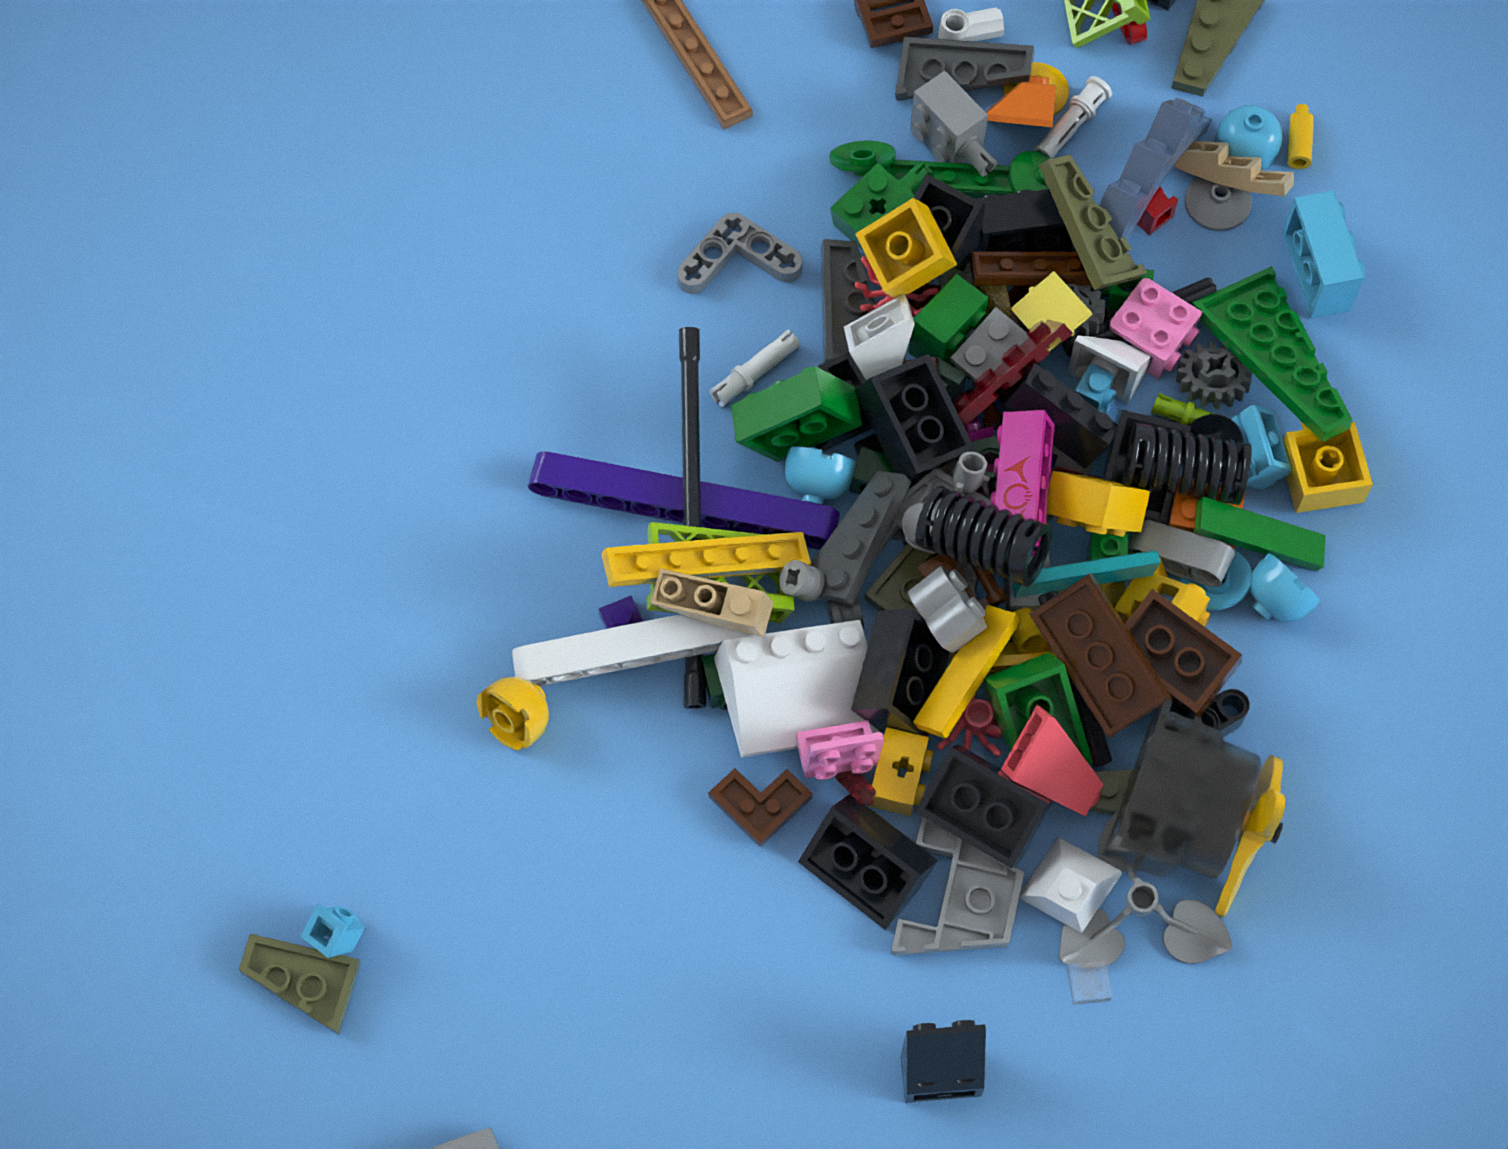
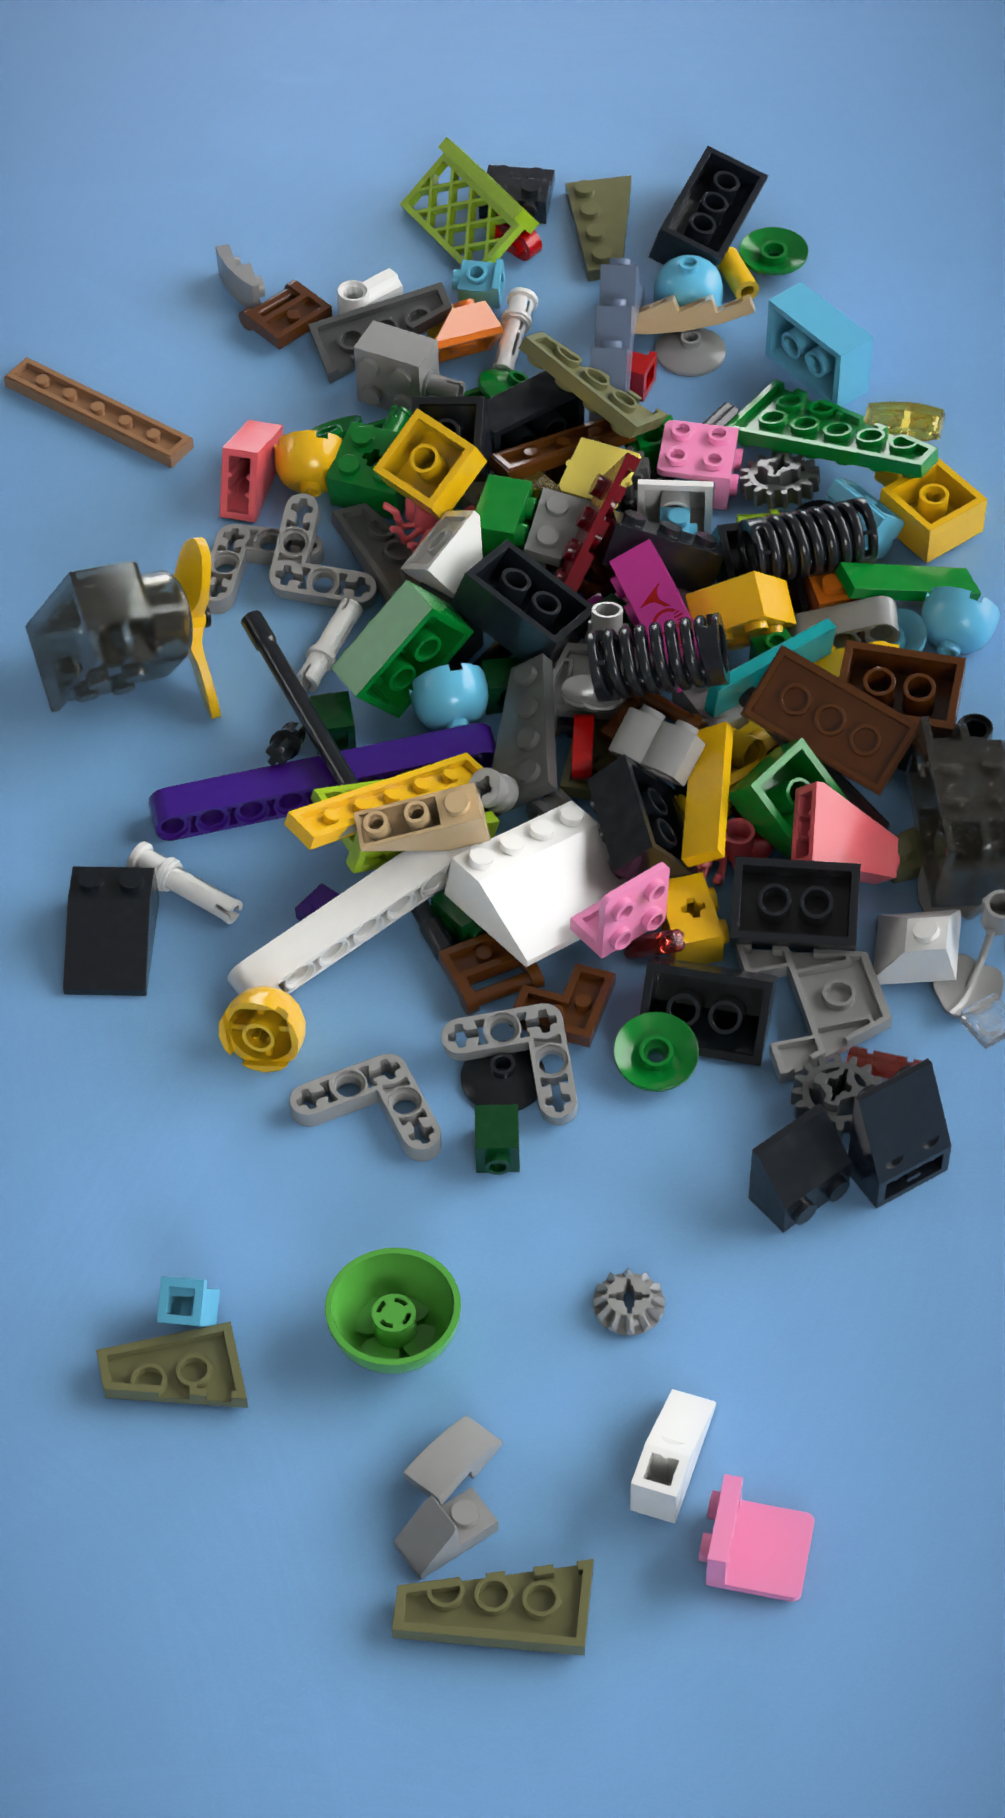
camera: 25 degrees left, 15 degrees down
none -> clear smoke brick [25,537,221,719]
none -> black slope [63,866,160,996]
none -> white pin [126,841,243,925]
none -> coral slope [220,420,283,523]
none -> black axle [265,721,306,766]
none -> light grey beam [269,493,378,610]
none -> yellow cylinder [274,430,343,498]
none -> light grey beam [289,1053,442,1162]
none -> dark green brick [310,691,356,756]
none -> bright green piece [325,1248,461,1374]
none -> reddish brown plate [438,933,545,1016]
none -> light grey beam [441,1003,578,1125]
none -> medium azure brick [452,259,505,308]
none -> black dish [461,1041,545,1111]
none -> dark green brick [475,1104,520,1175]
none -> red beam [572,714,594,780]
none -> light grey gear [593,1268,665,1335]
none -> green dish [614,1012,699,1092]
none -> black slope [648,146,768,266]
none -> green dish [739,227,808,276]
none -> black slope [748,1103,852,1233]
none -> dark grey gear [791,1053,882,1140]
none -> clear red axle [846,1046,923,1079]
none -> clear yellow slope [864,401,945,442]

